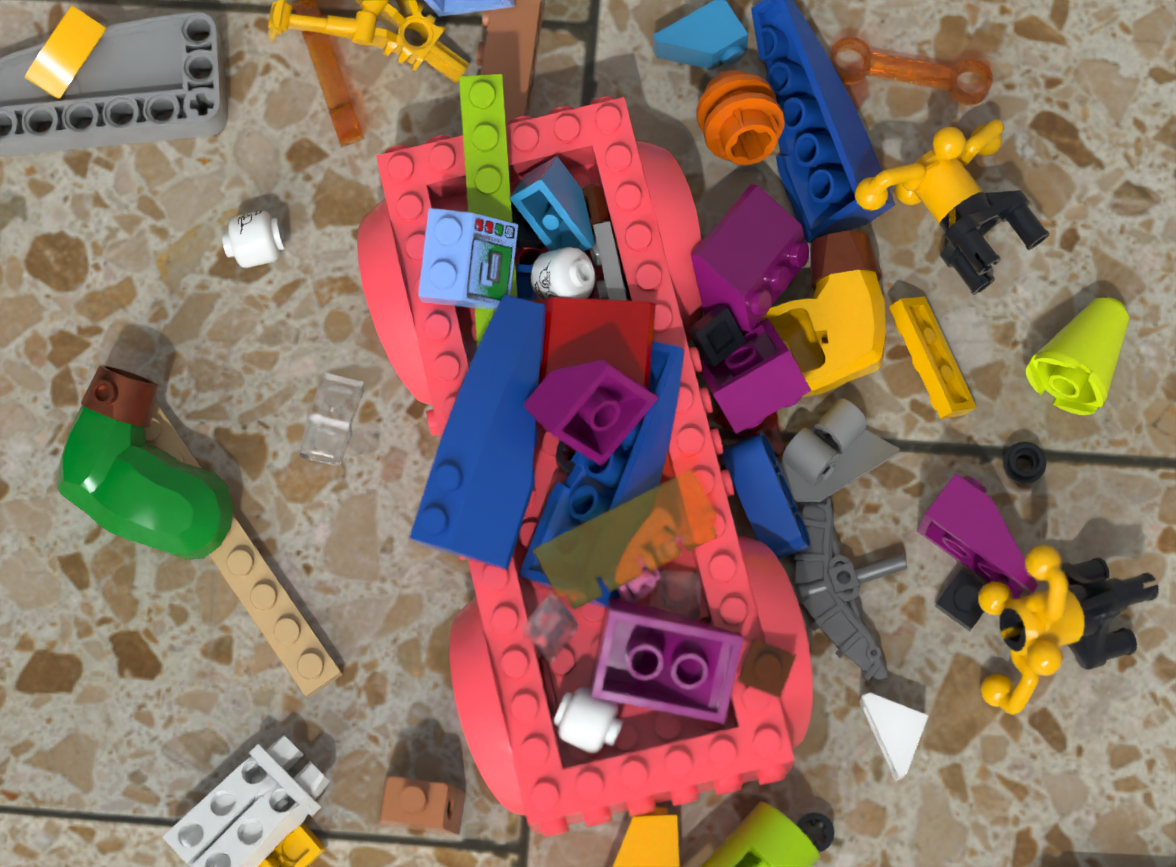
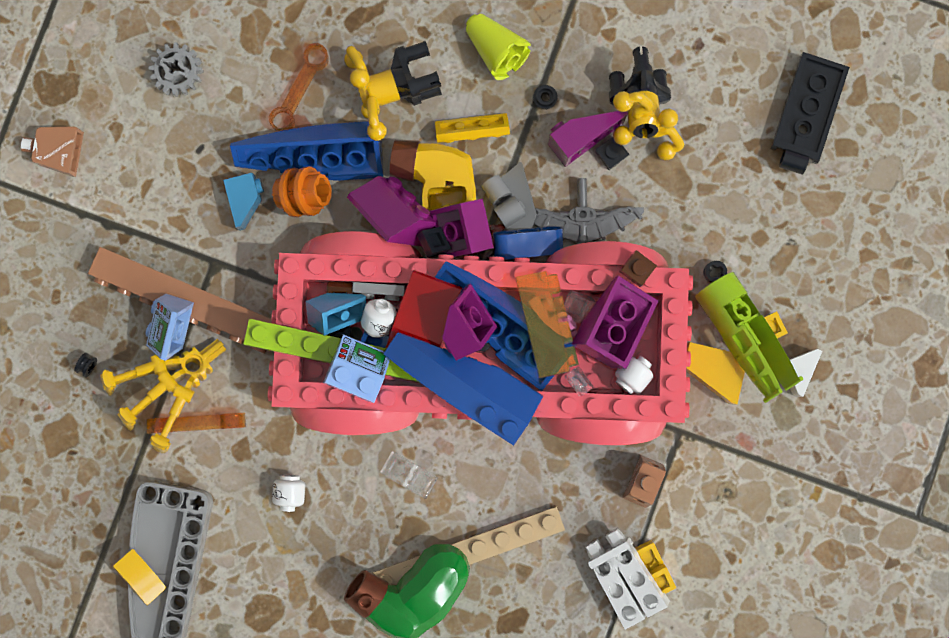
camera: 80 degrees left, 10 degrees up
white slope [859,693,928,781] -> none

